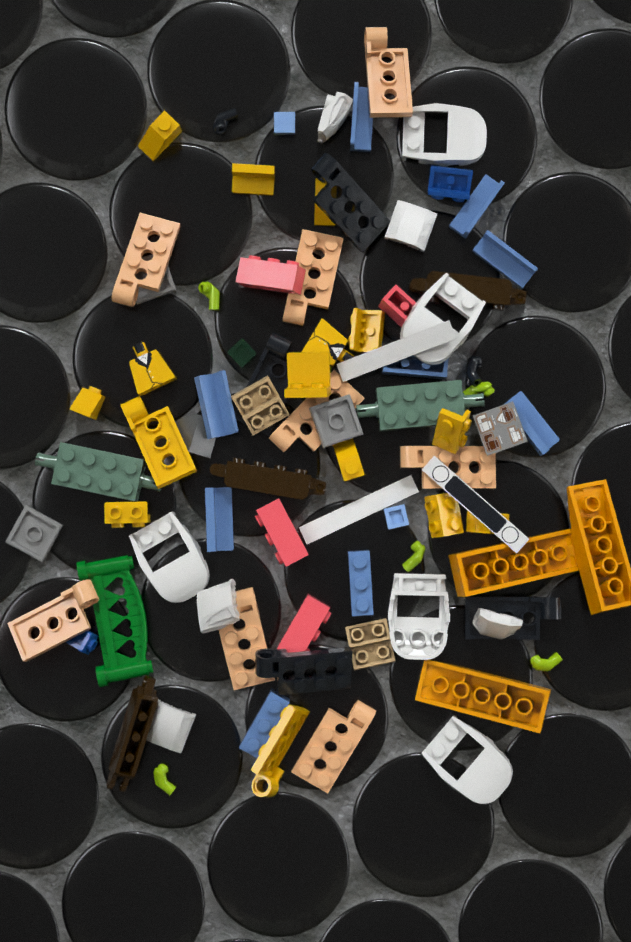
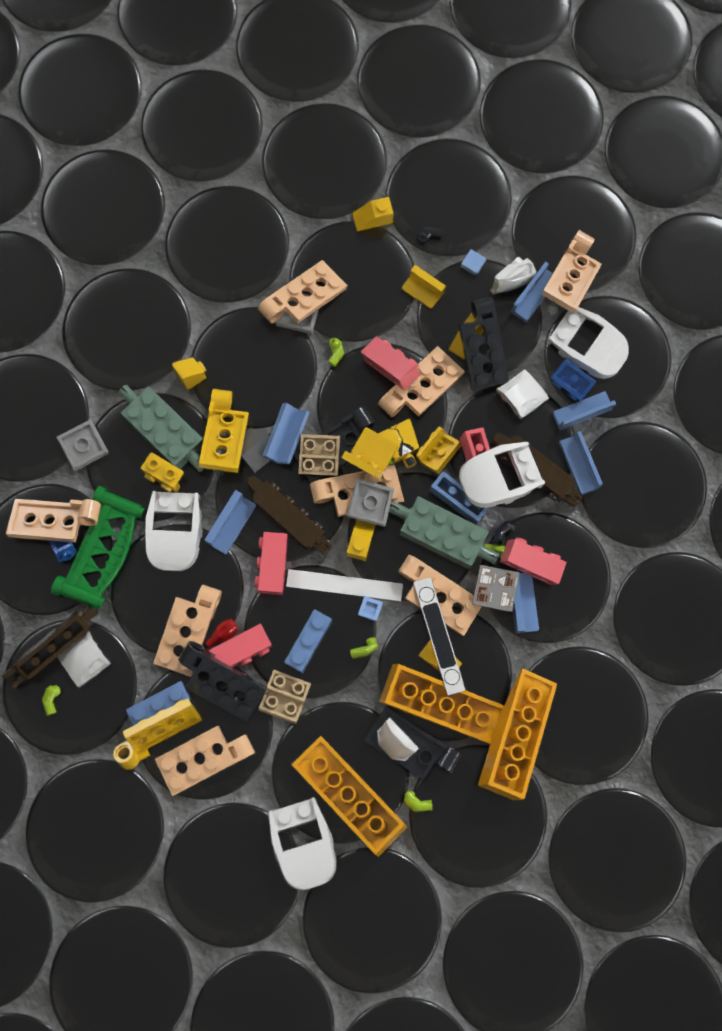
camera: 30 degrees right, 10 degrees down
yellow torso [129,342,177,396] -> none
white slope [197,579,240,633] -> none
clear green plate [227,338,257,368] -> none
white sticker [336,320,456,382] -> none
white slope [388,573,450,660] -> none
yellow bracket [424,493,464,538] -> none
yellow bracket [432,408,472,454] -> none
none -> red piece [205,619,239,648]
none -> coral brick [500,538,567,585]

